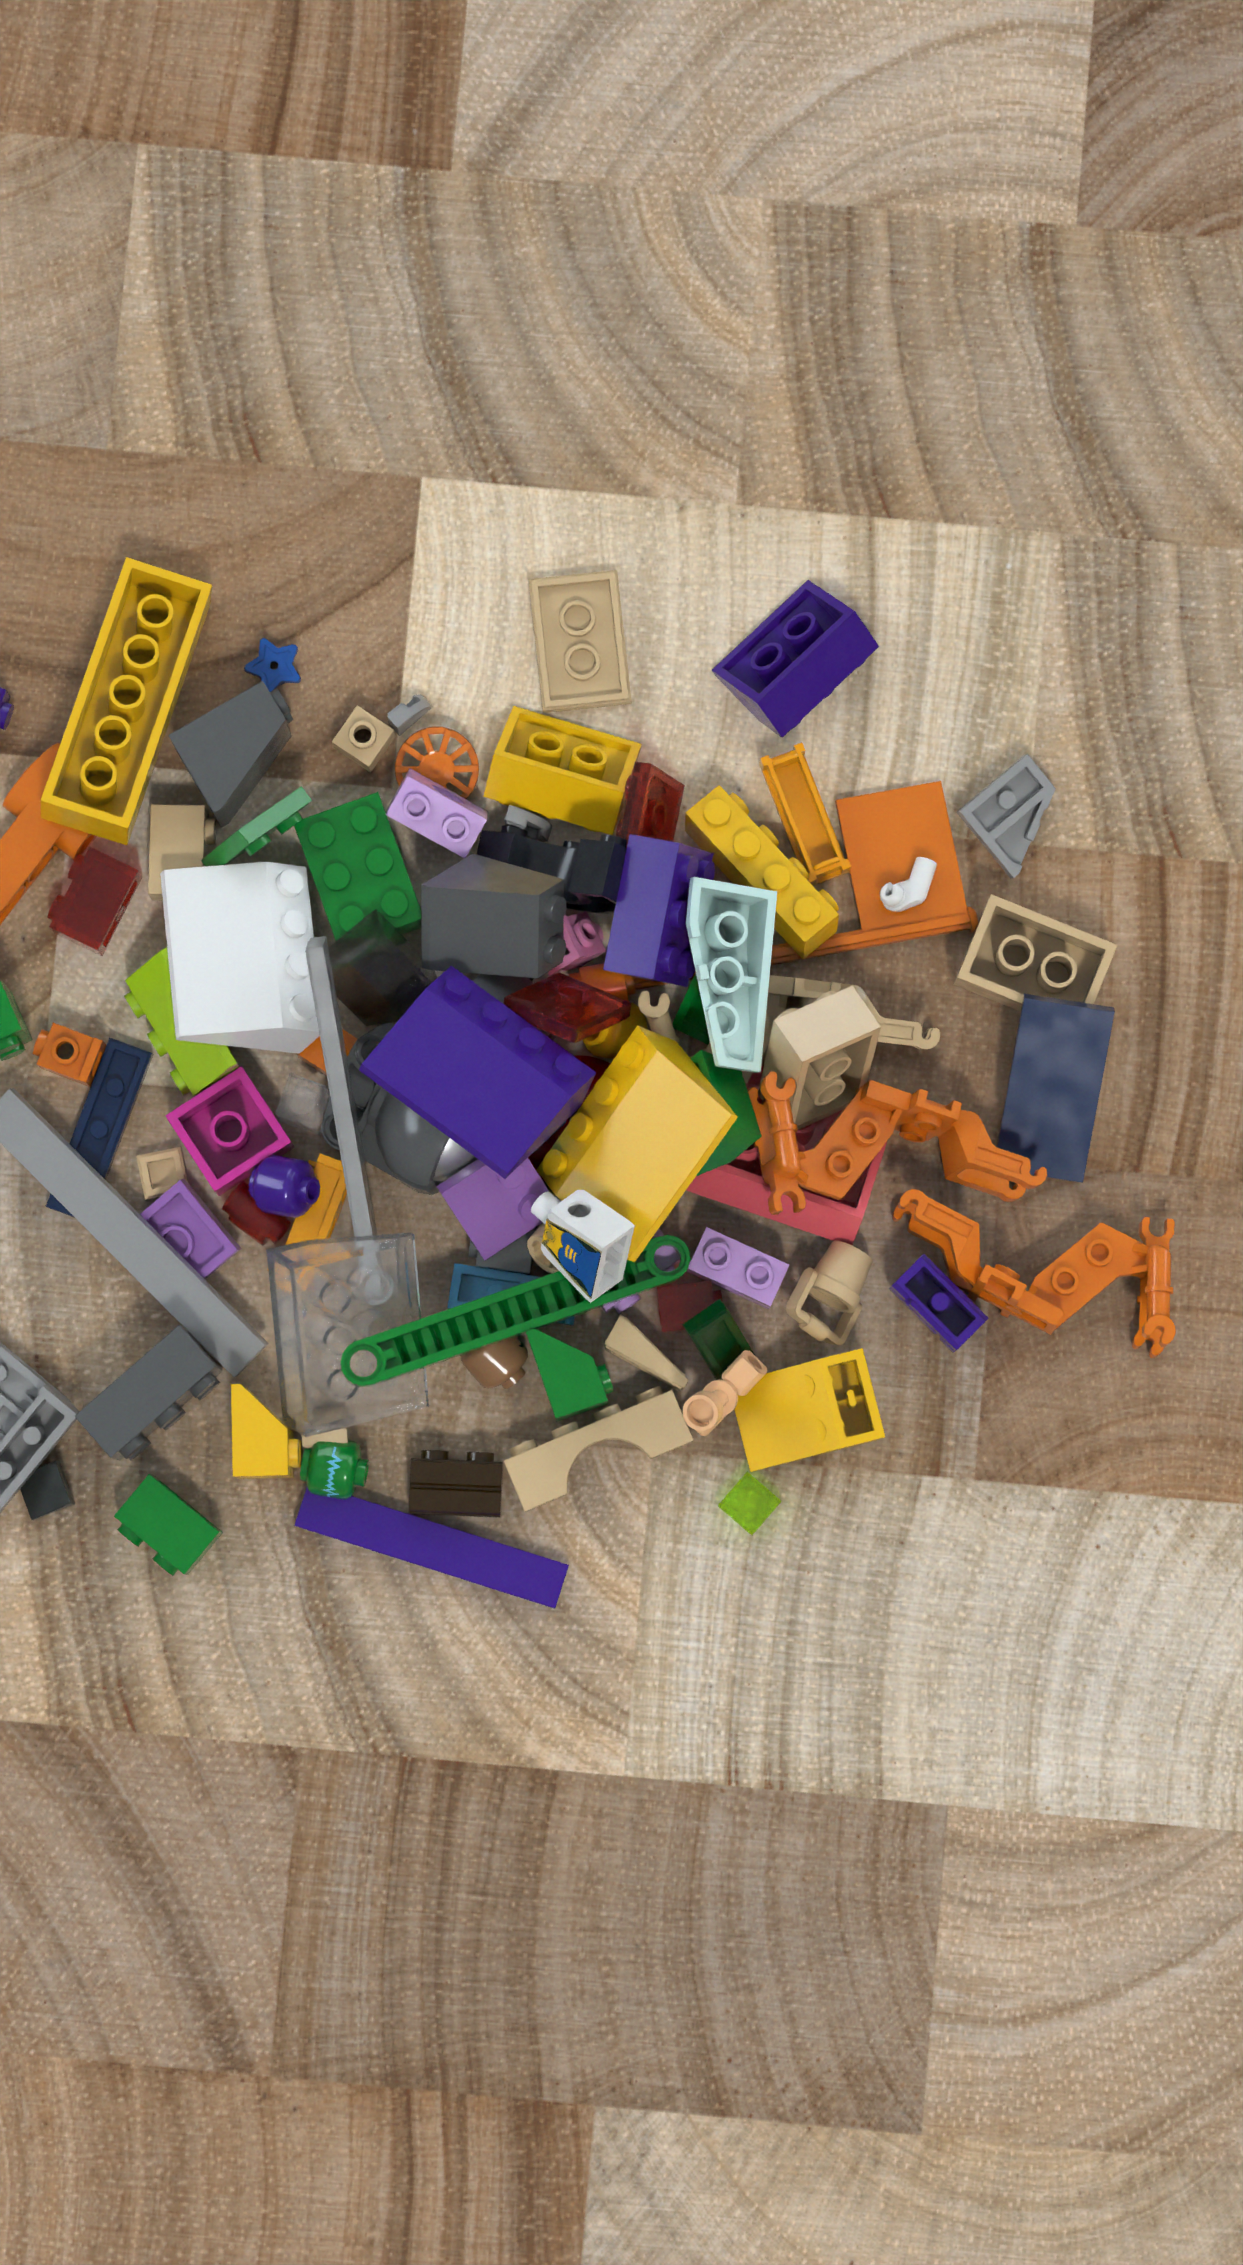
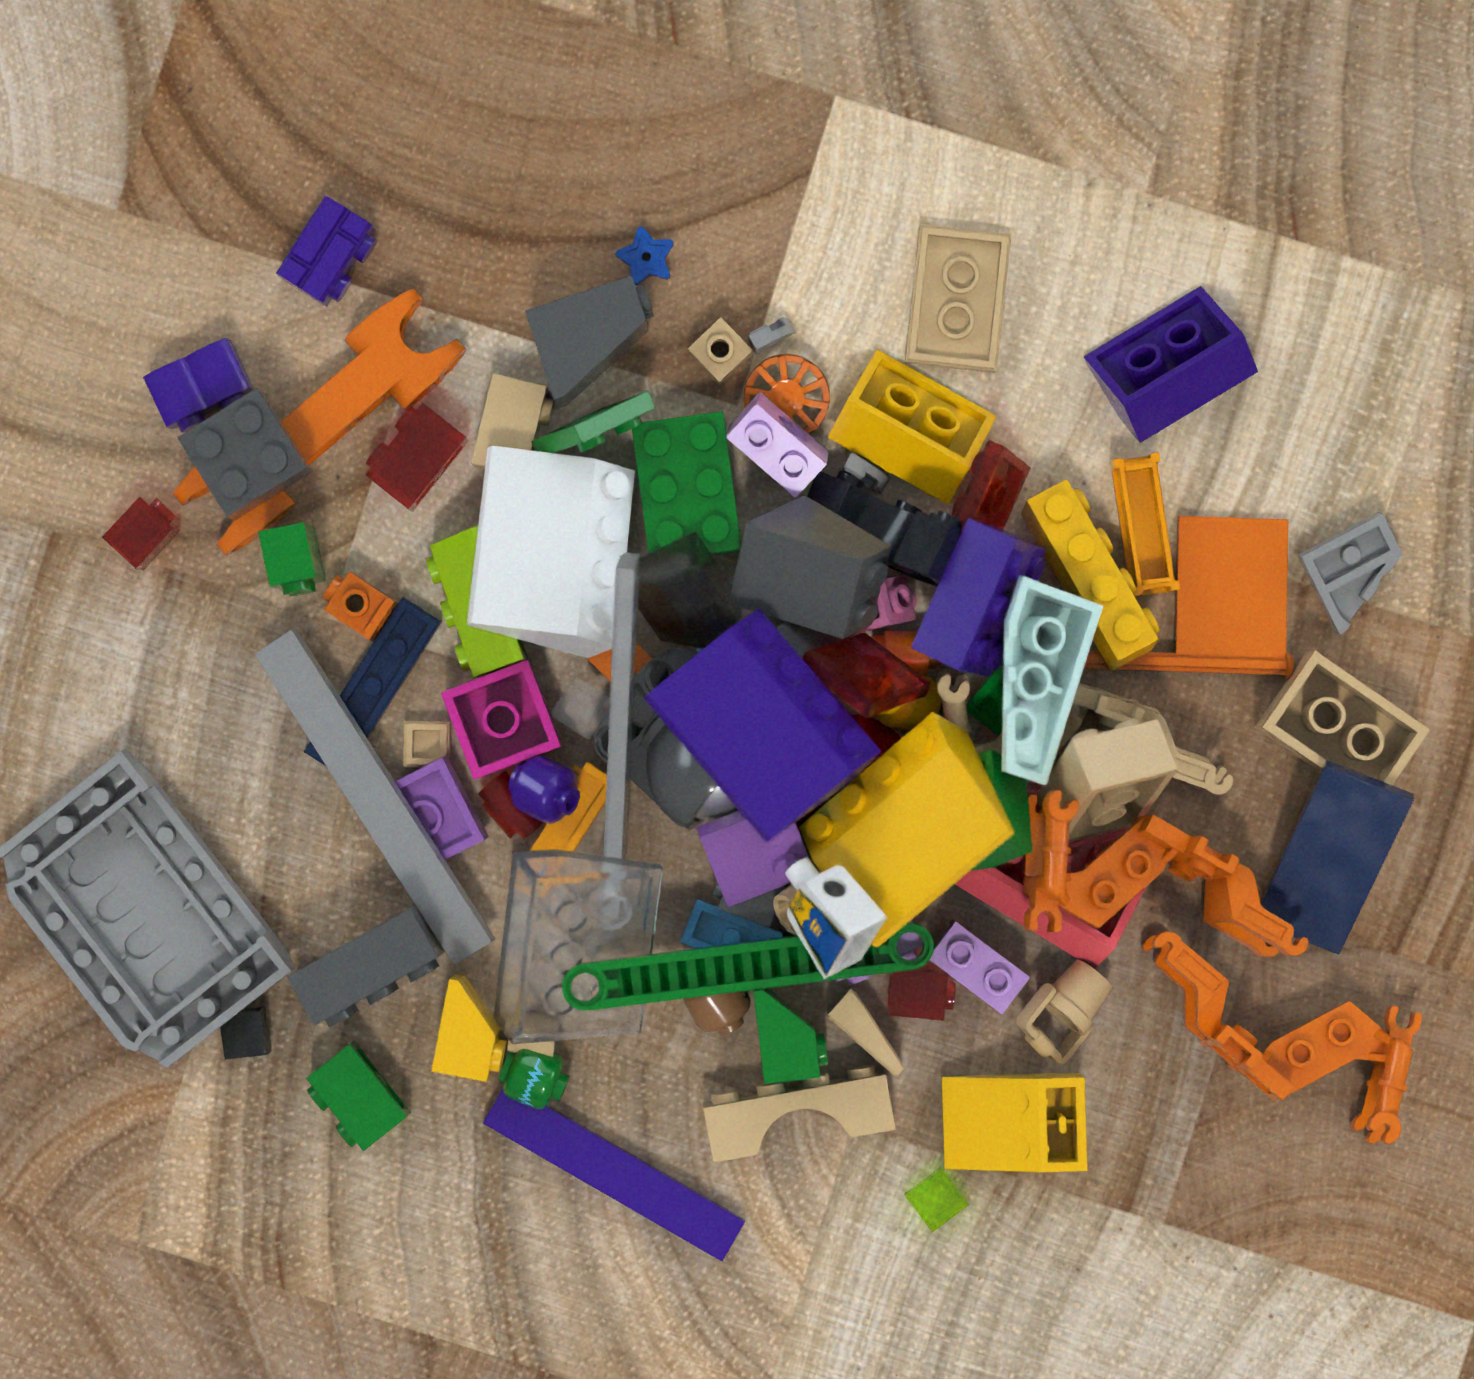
camera: 15 degrees right, 5 degrees up
yellow brick [41,557,212,845] -> none
dark brown brick [409,1450,503,1518] -> none
dark green tile [682,1299,755,1380] -> none
light nougat bar [683,1350,767,1436] -> none
white arm [880,857,937,912] -> none
dark purple brick [889,1254,988,1353] -> none

